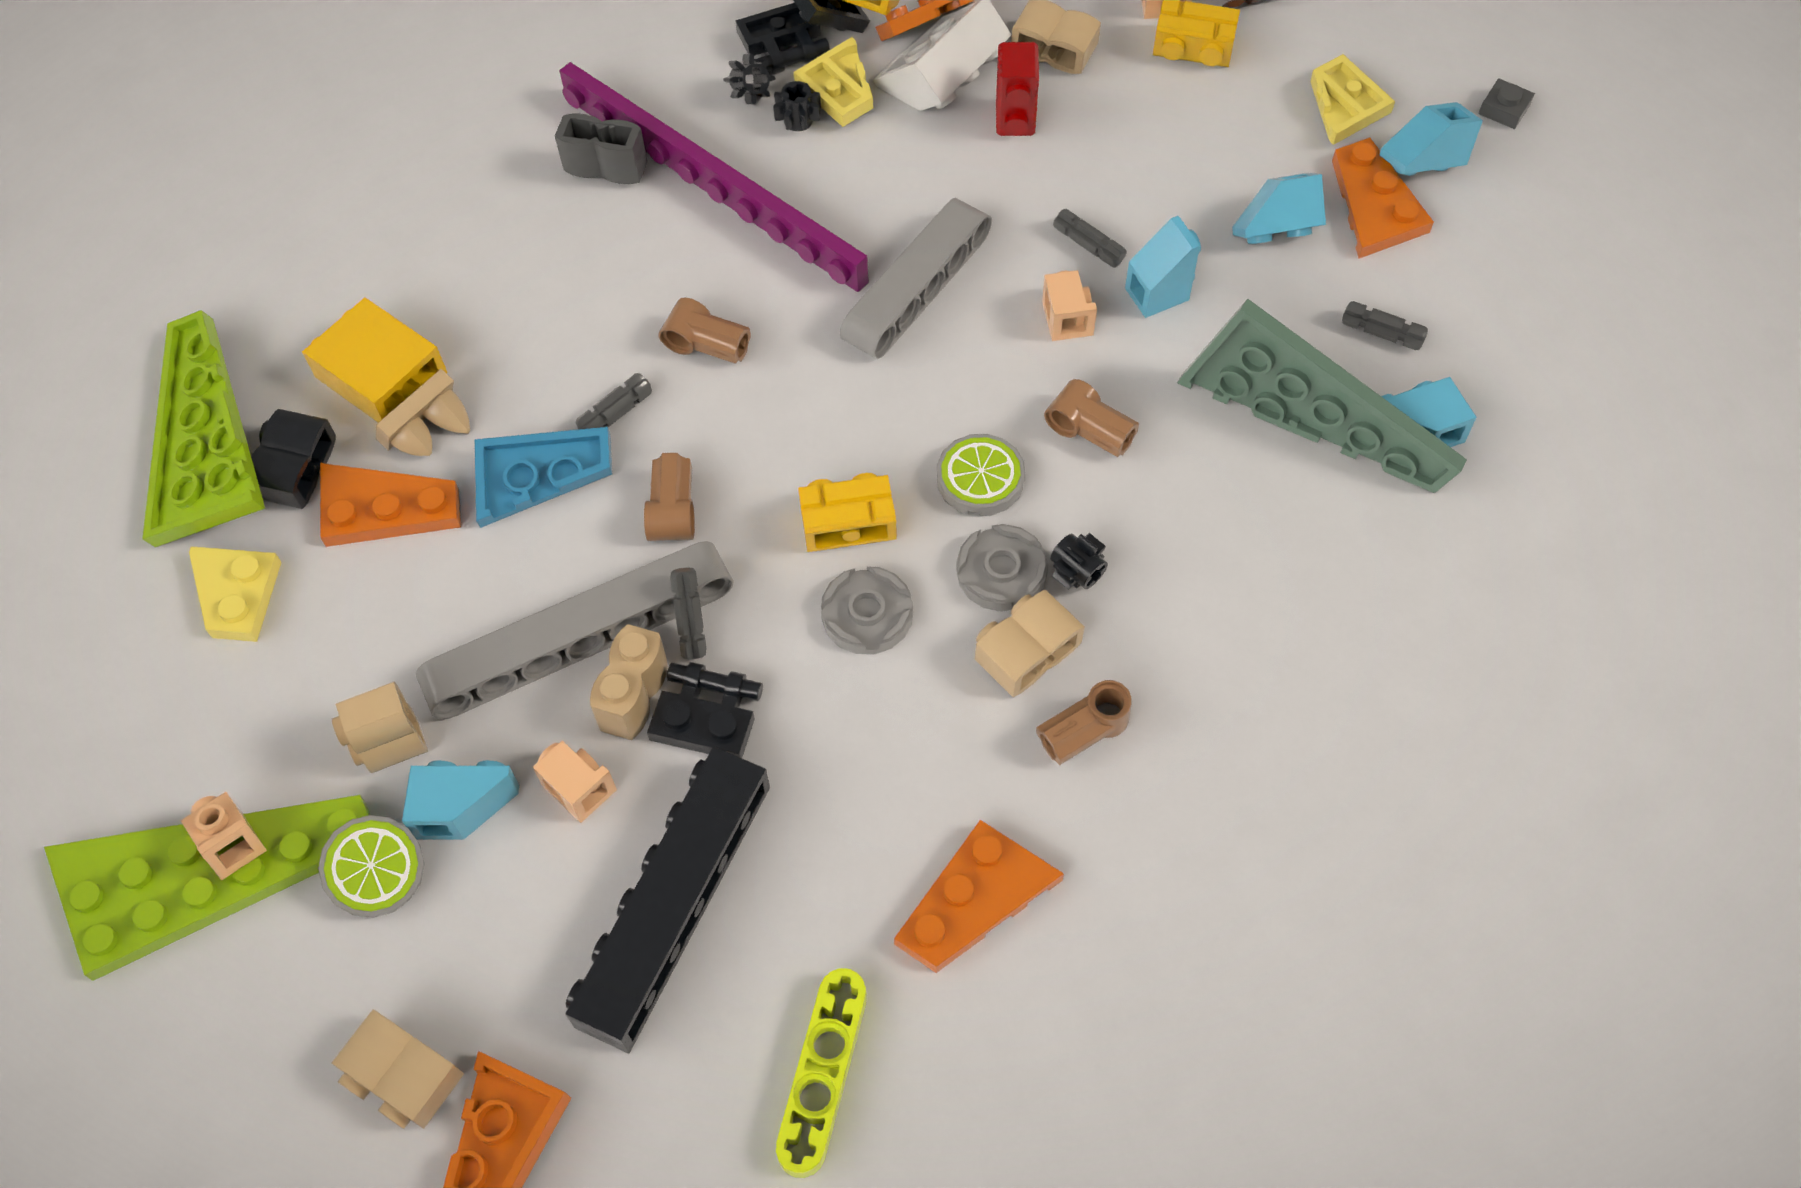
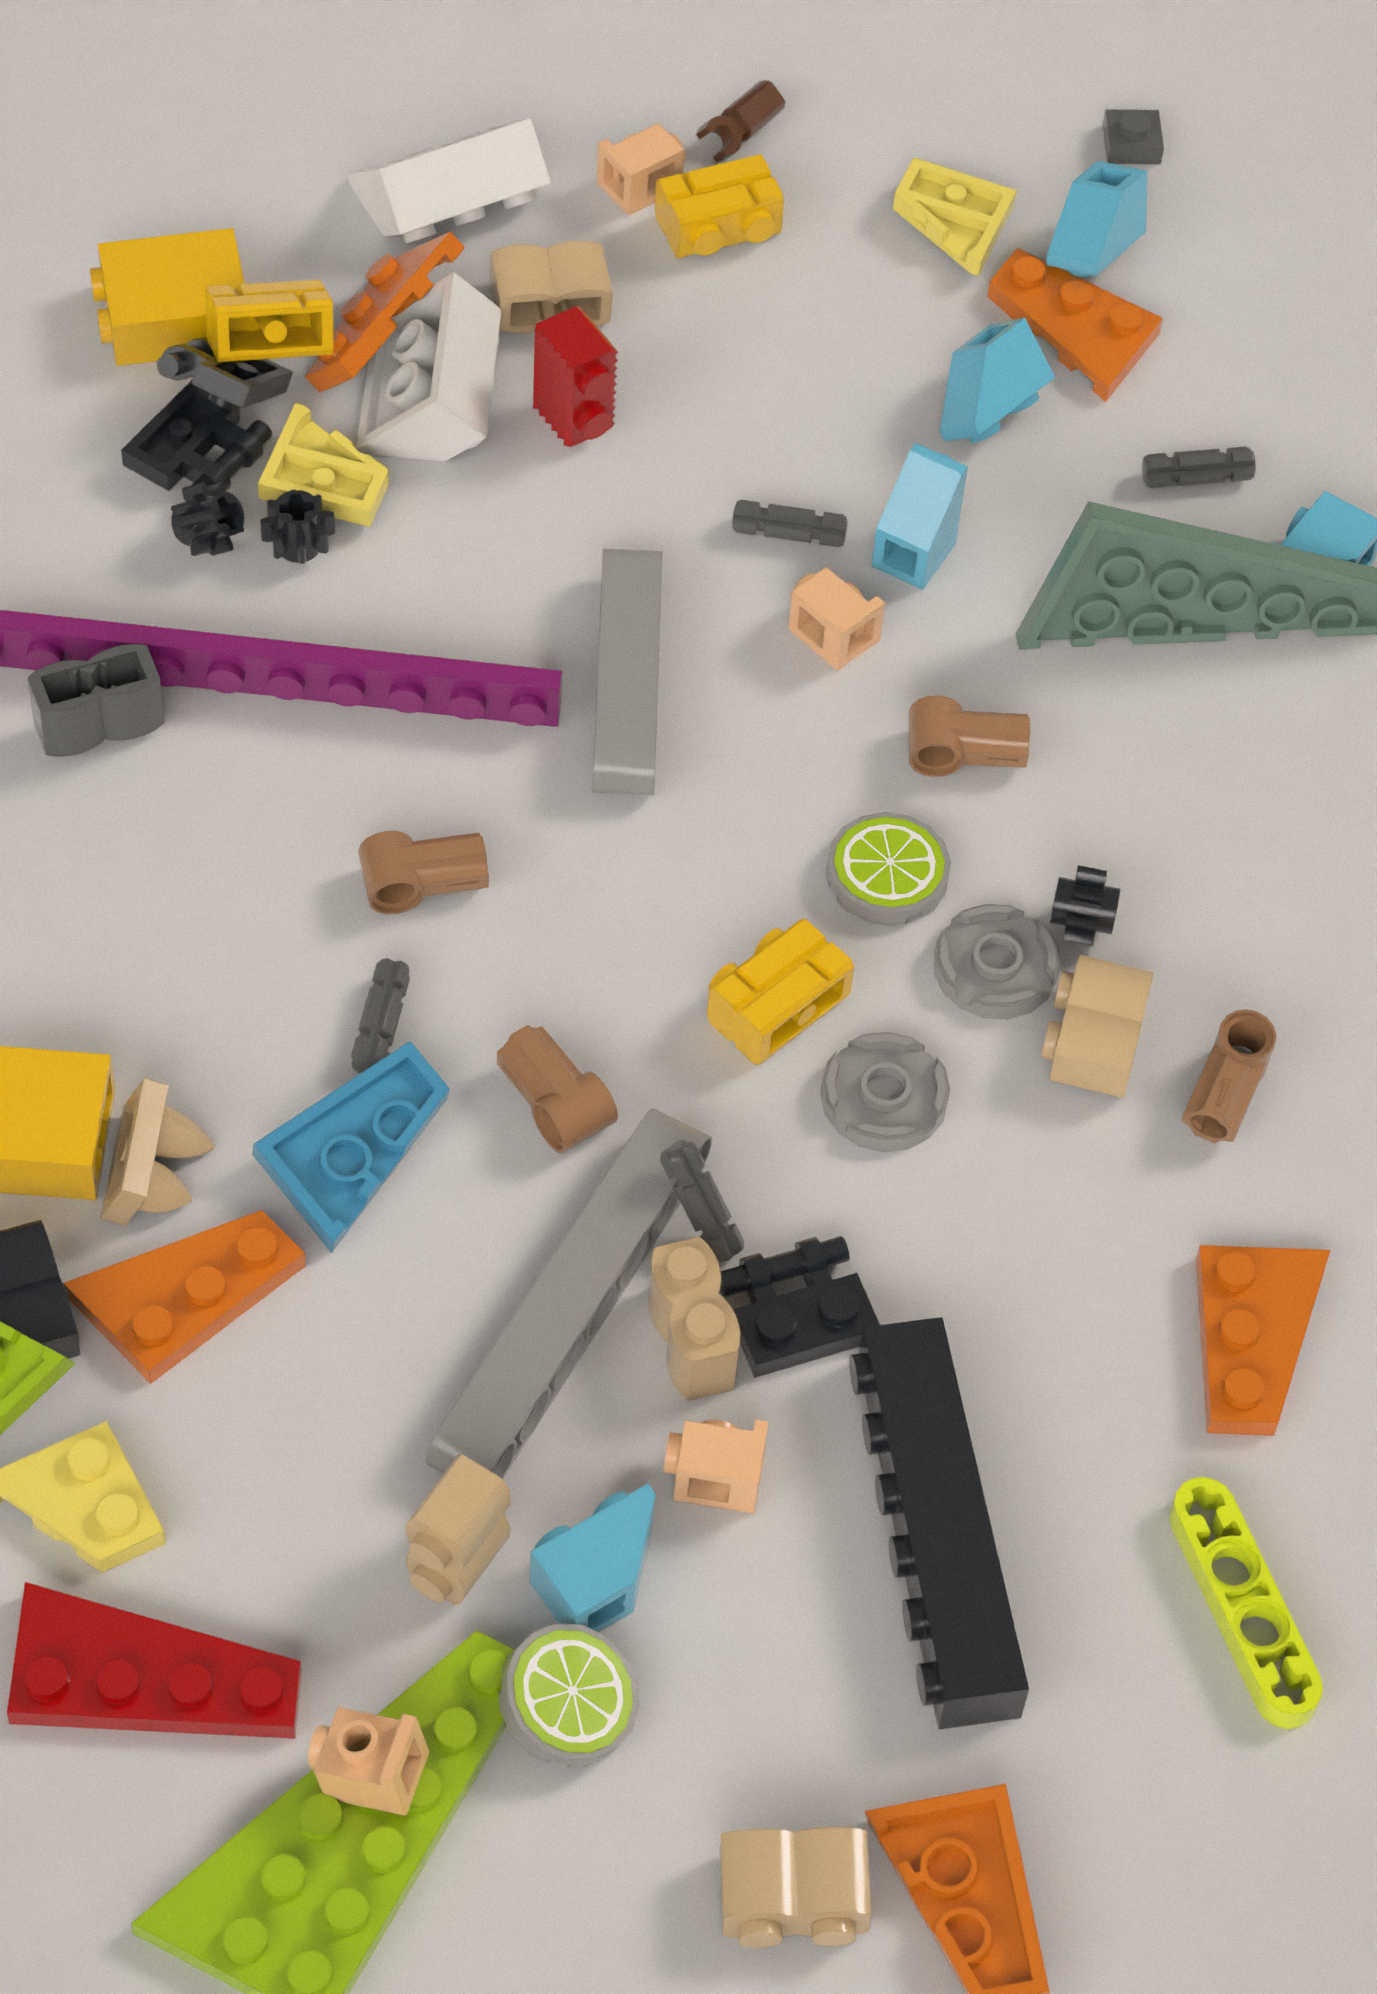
camera: 40 degrees left, 5 degrees down
none -> red wing [7,1582,302,1739]

